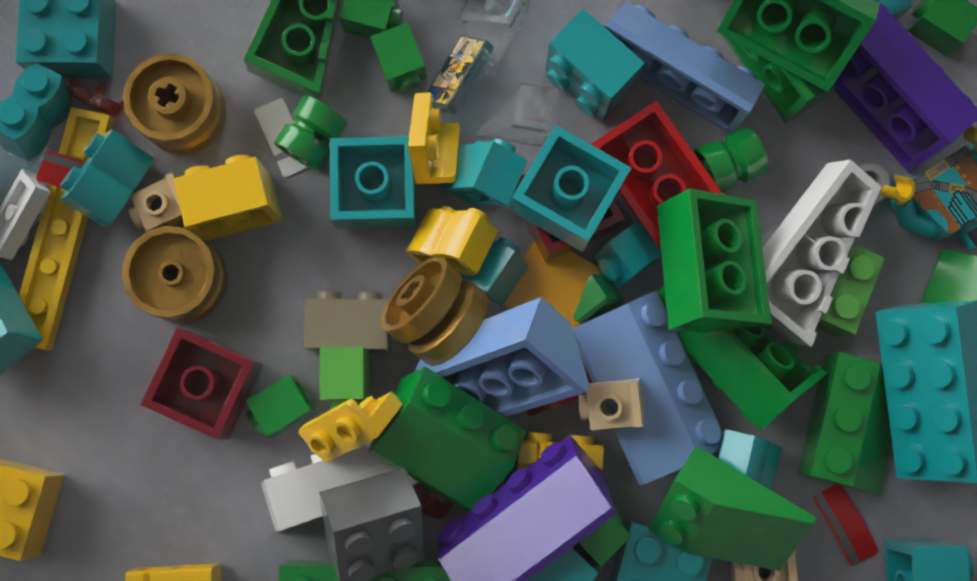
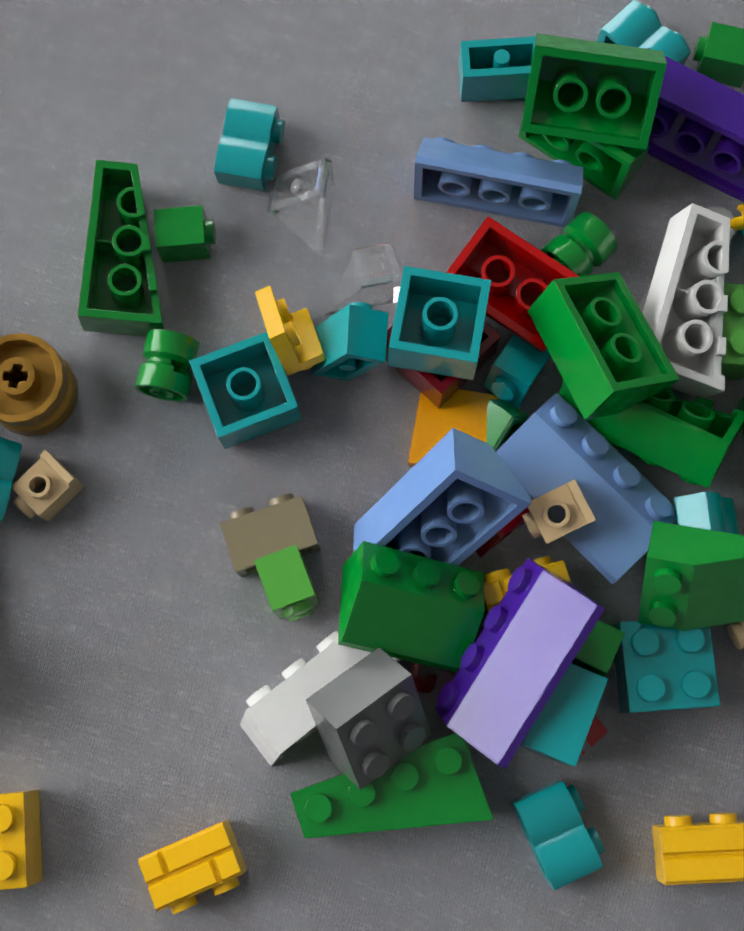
camera: 15 degrees left, 5 degrees down
pearl gold wheel [122,226,228,323] -> none
dark red brick [140,327,264,440] -> none
yellow brick [173,154,283,241] -> none
green brick [245,375,316,437] -> none
white sticker [254,98,308,177] -> none
yellow bracket [298,391,403,463] -> none
green brick [370,22,427,92] -> none
pearl gold wheel [381,256,489,366] -> none
yellow brick [405,206,499,275] -> none
tile [426,34,495,115] -> none
teal brick [461,236,529,307] -> none
teal brick [545,8,645,122] -> none

